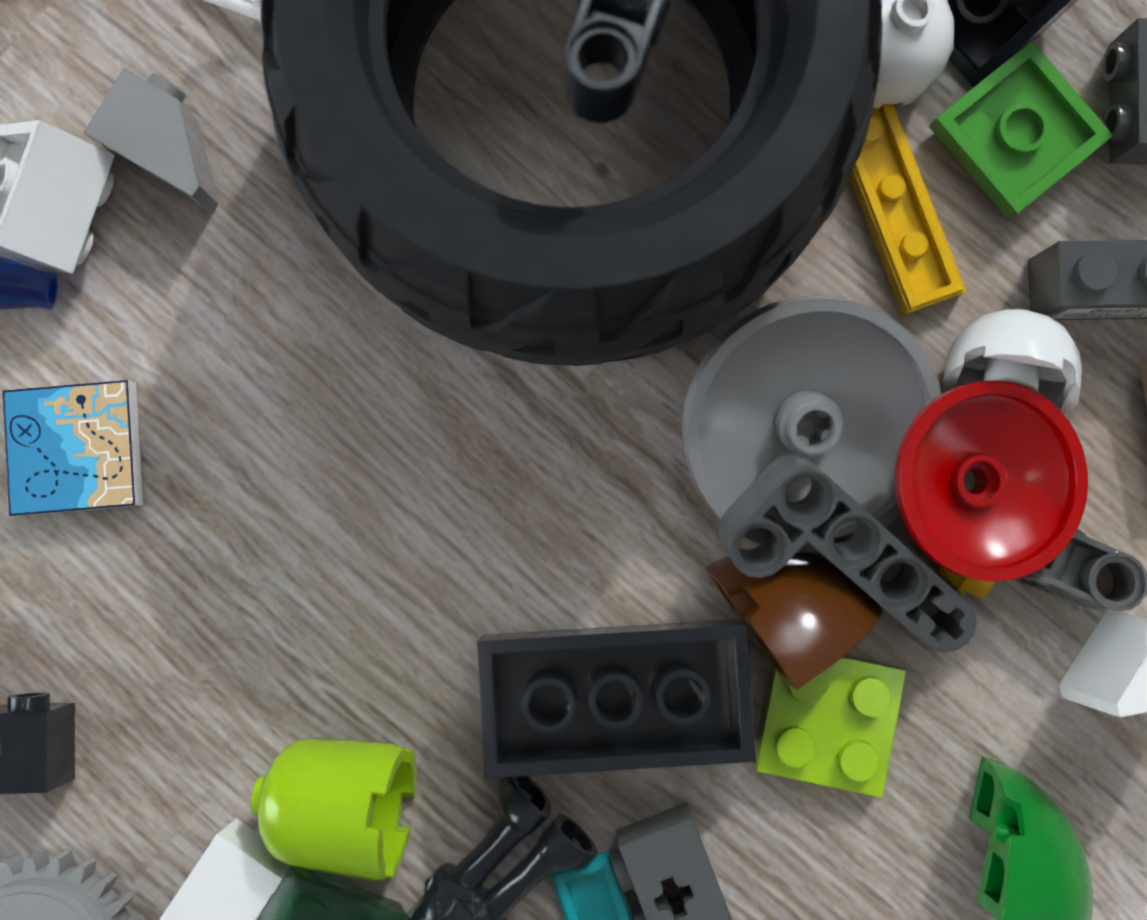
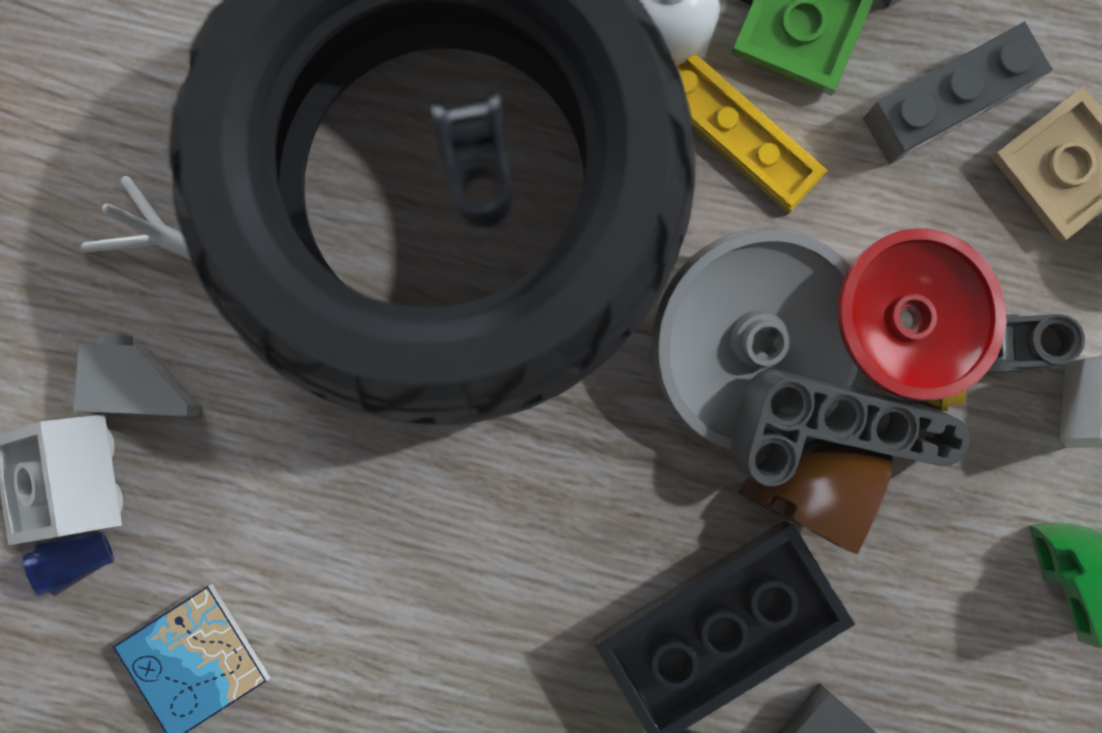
camera: 25 degrees left, 0 degrees up
lime plate [752,656,906,798] -> none
white cylinder [943,309,1082,416] -> none

